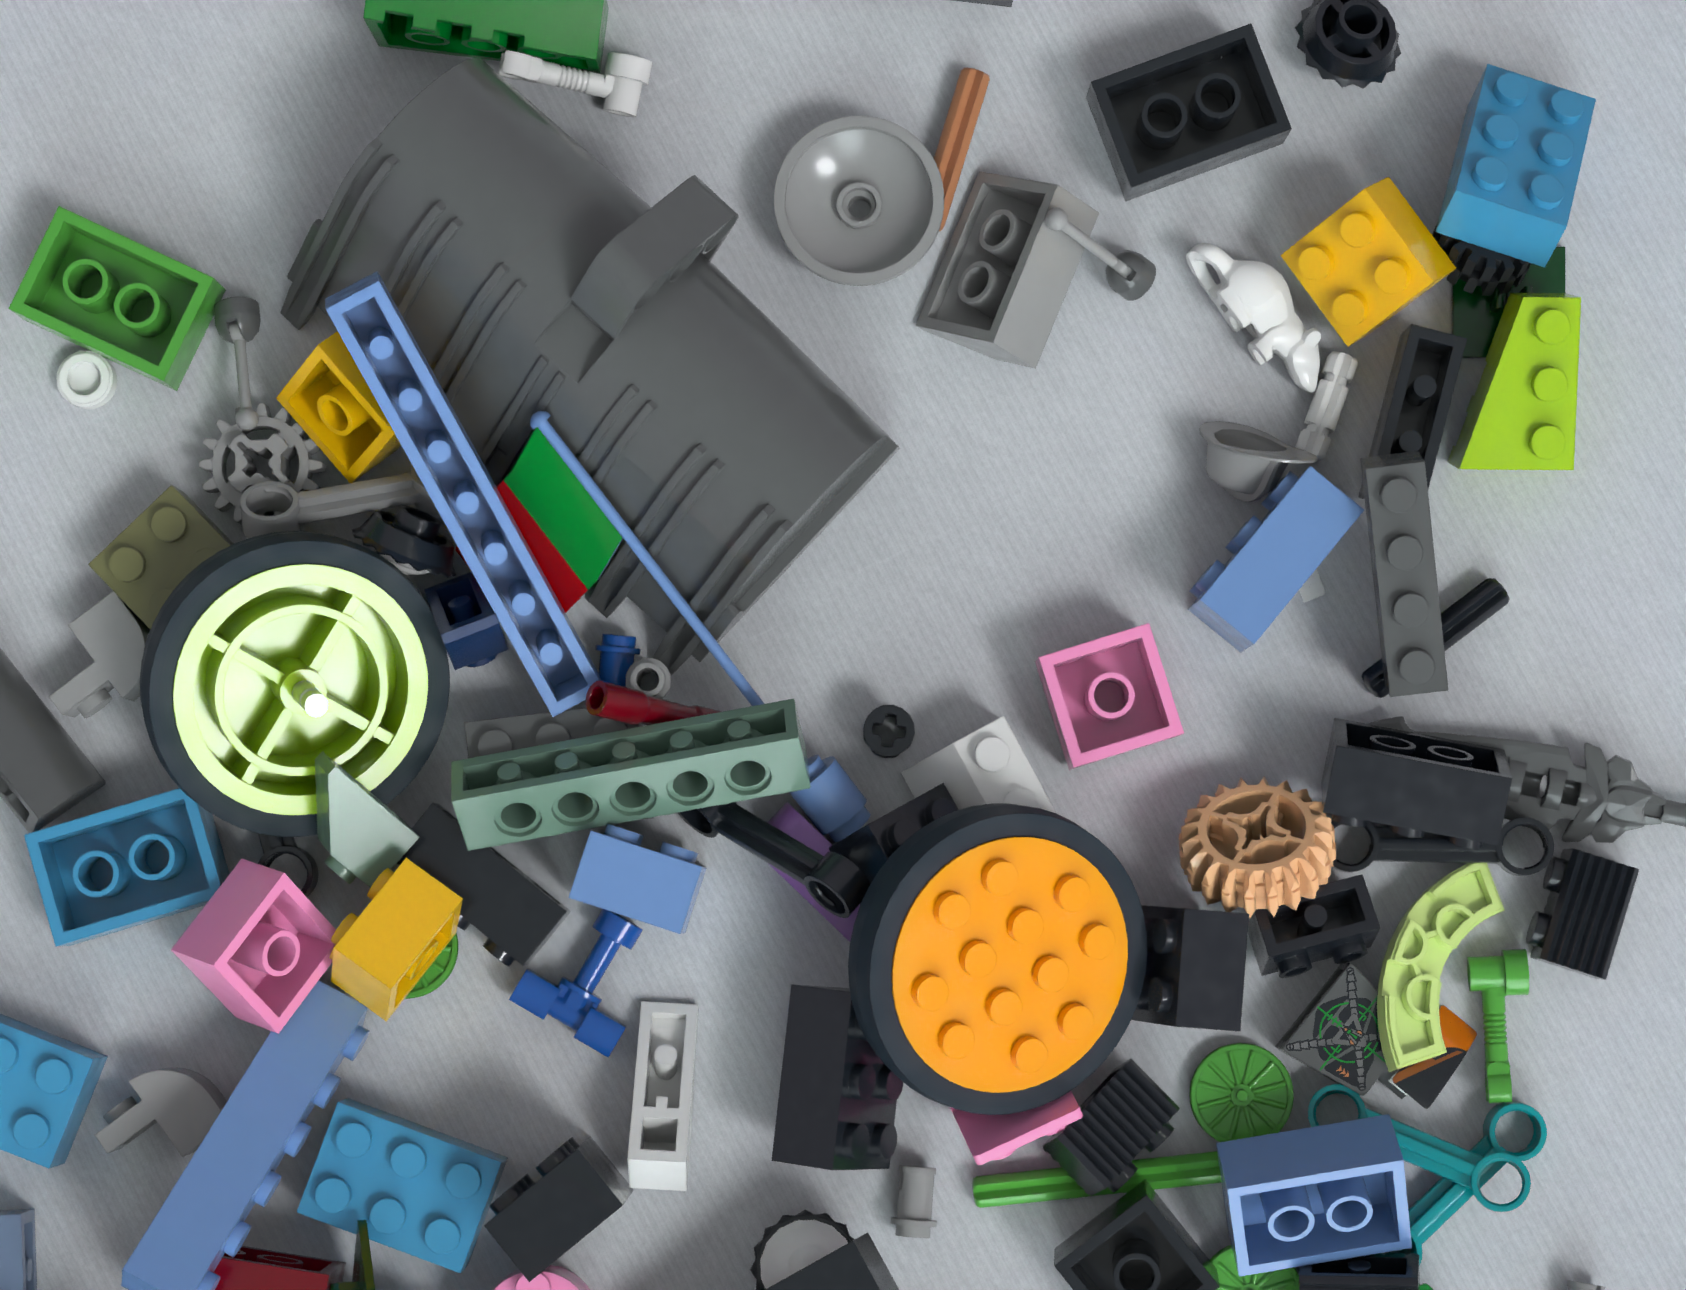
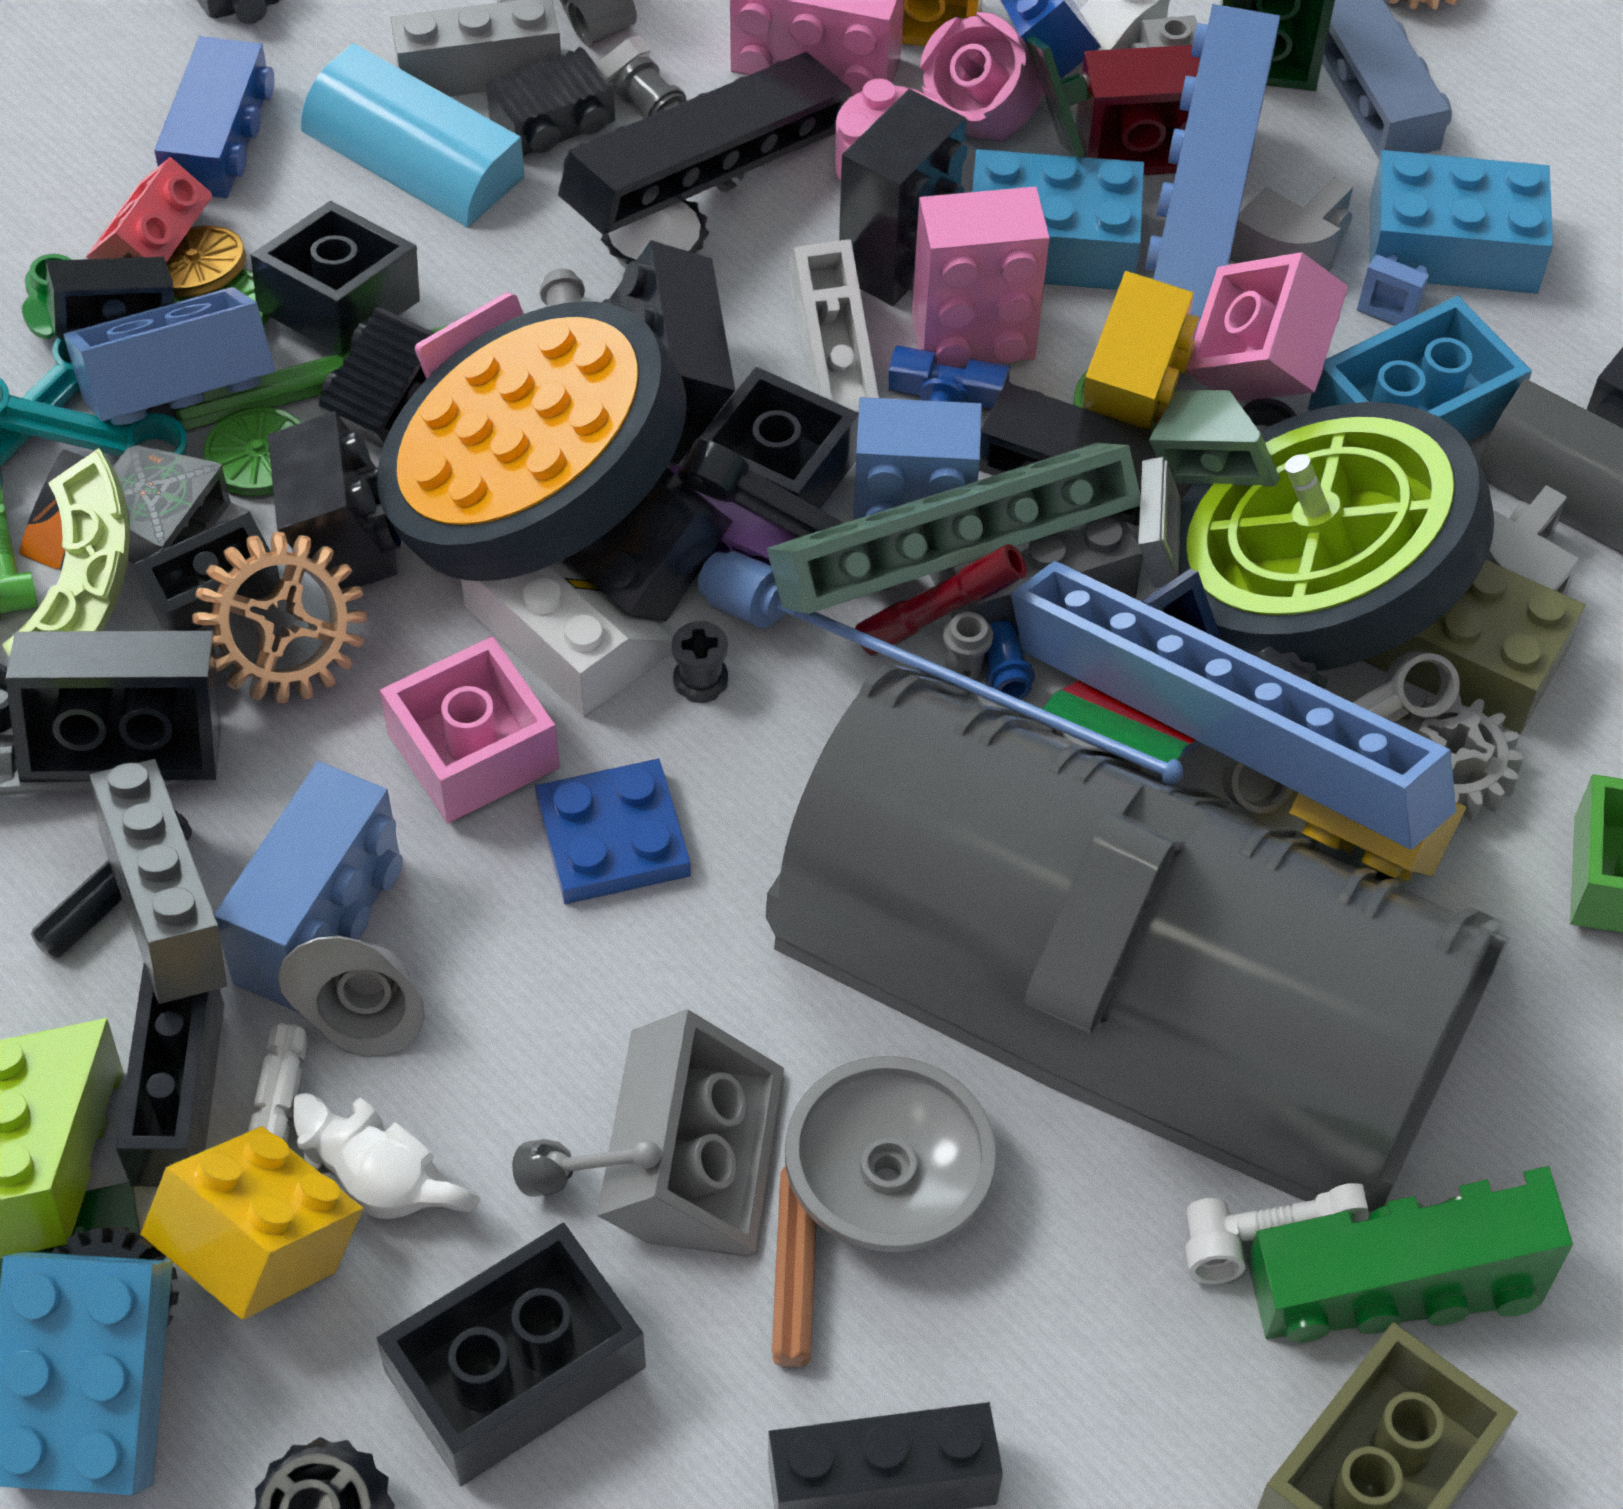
camera: 165 degrees right, 30 degrees down
hinge [214,297,261,431] -> none
none -> blue plate [535,758,691,905]
none -> black brick [698,366,859,509]
none -> bright pink brick [912,187,1049,367]
none -> light grey tile [1138,457,1181,588]
none -> medium blue tile [1357,254,1429,325]

